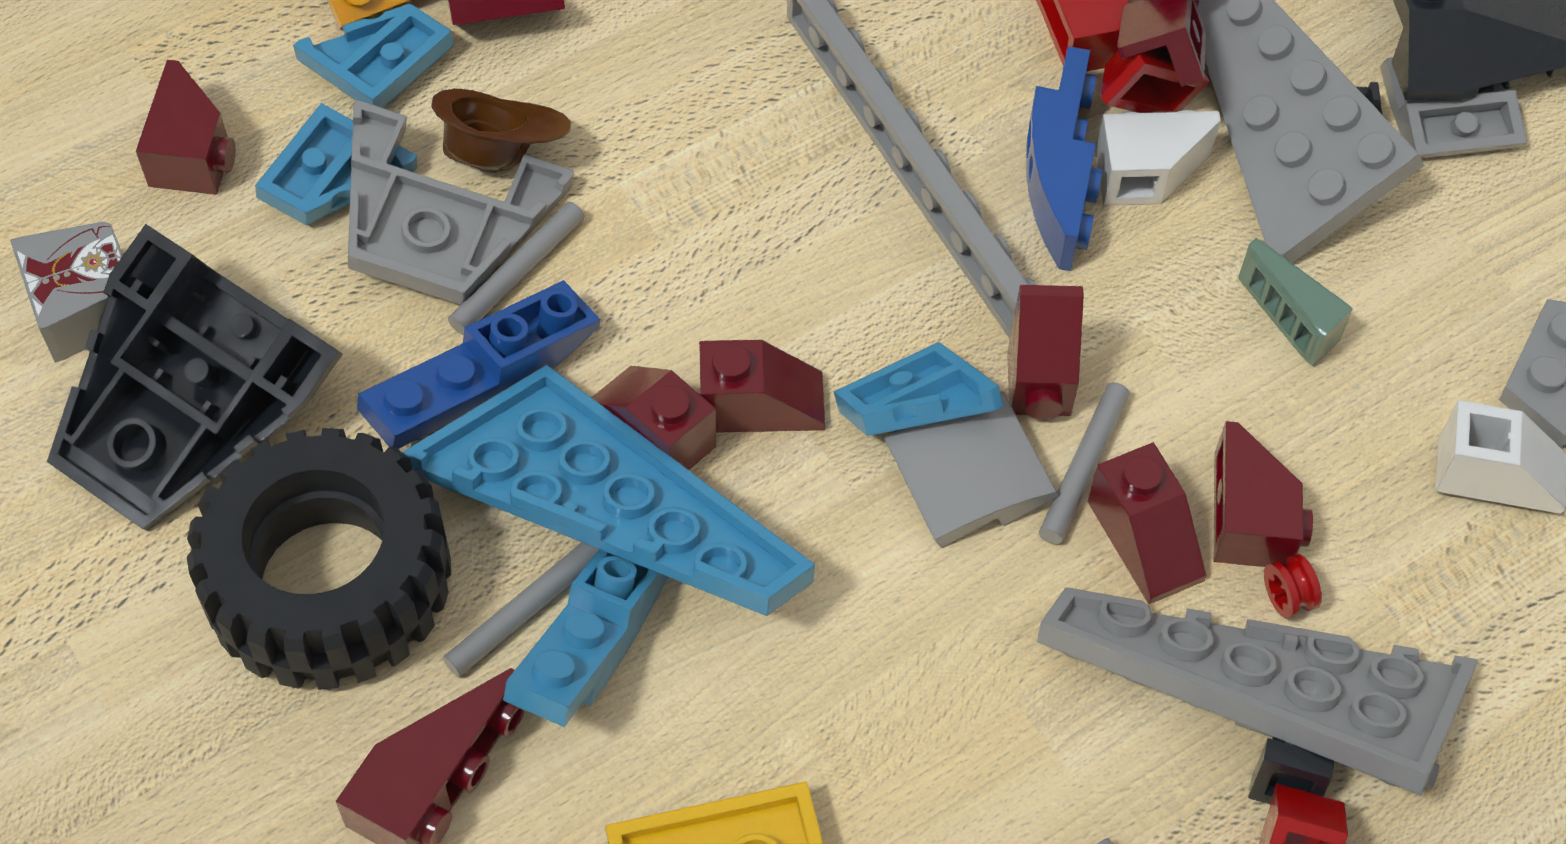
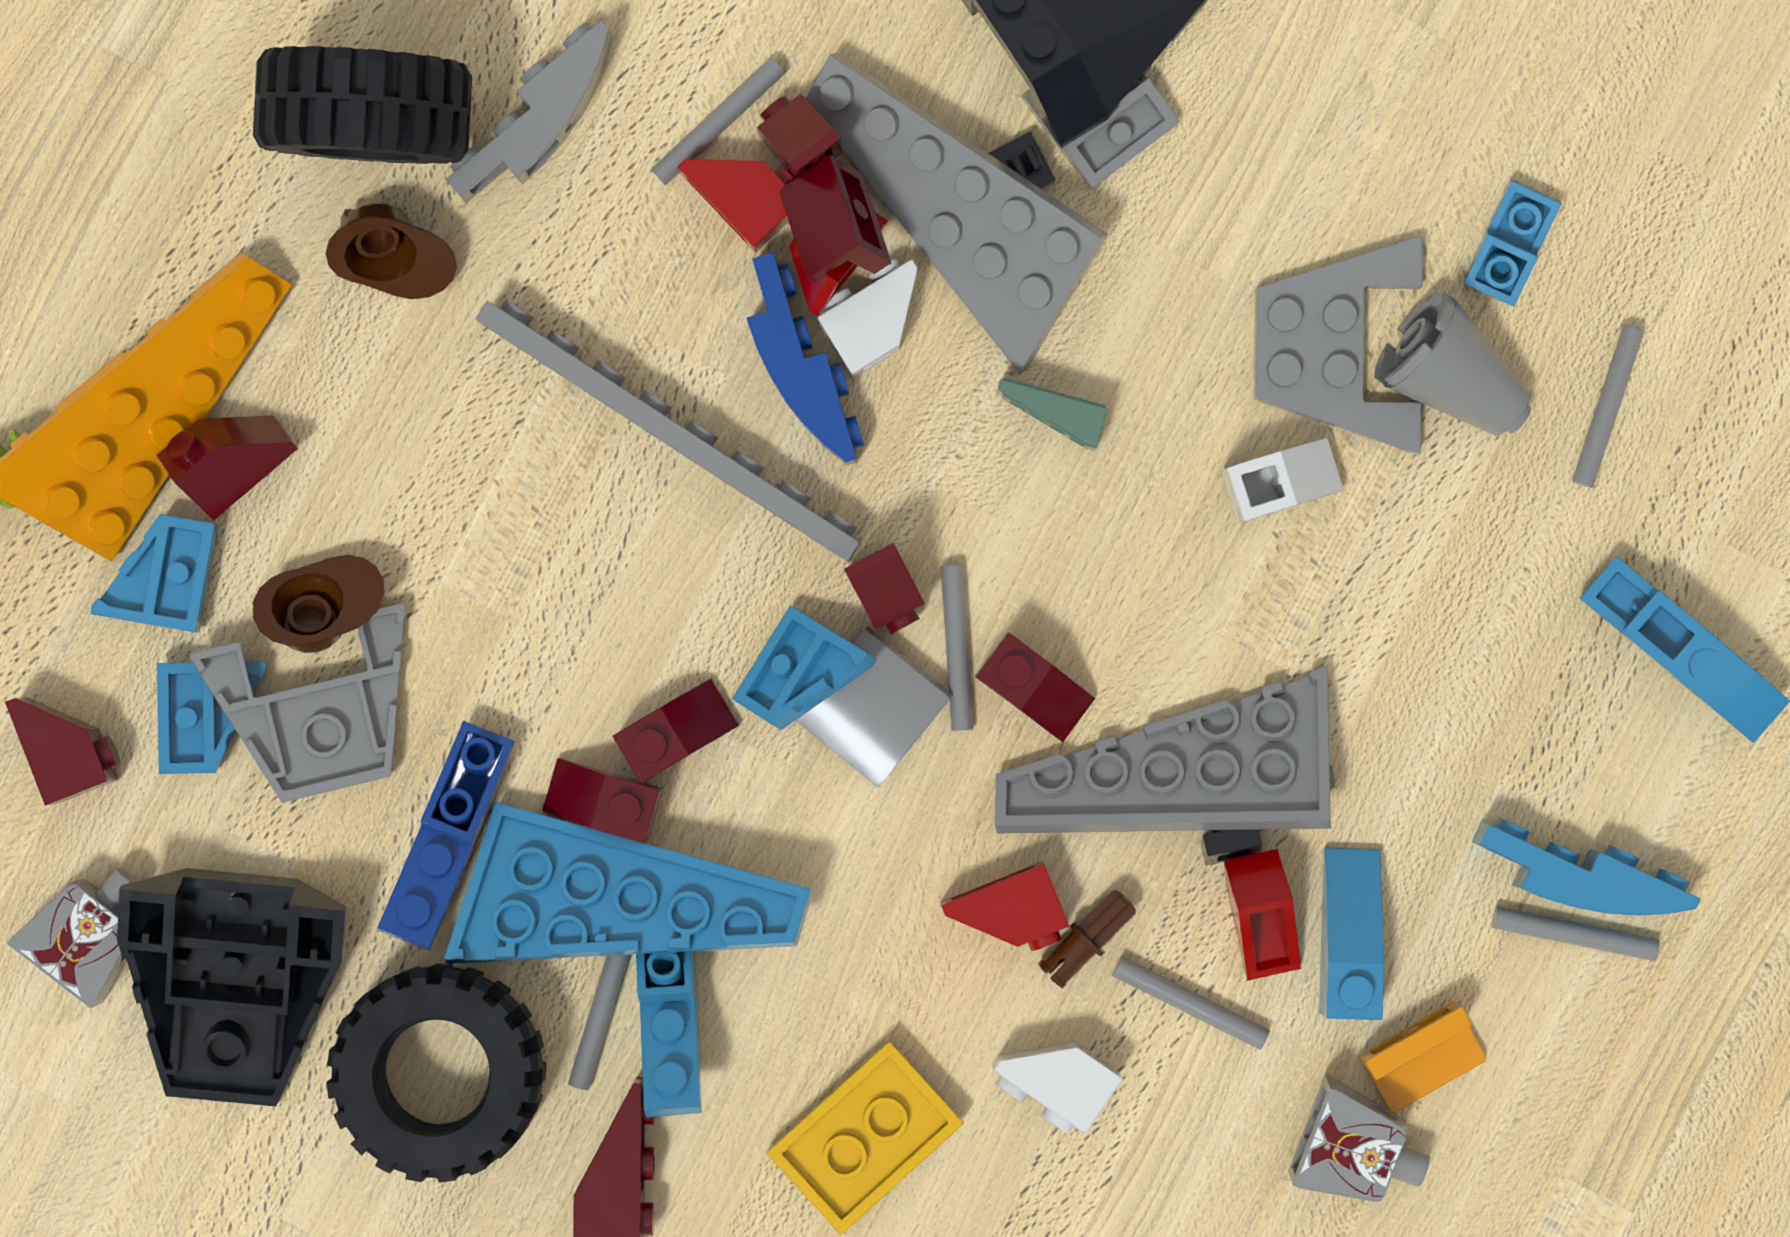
camera: 25 degrees left, 30 degrees up
light grey bar [448,202,585,335] -> none
dark red slope [1213,421,1313,567] -> none
red bush [1264,554,1322,619] -> none
none -> red slope [940,861,1069,951]
none -> reddish brown axle [1038,890,1136,989]

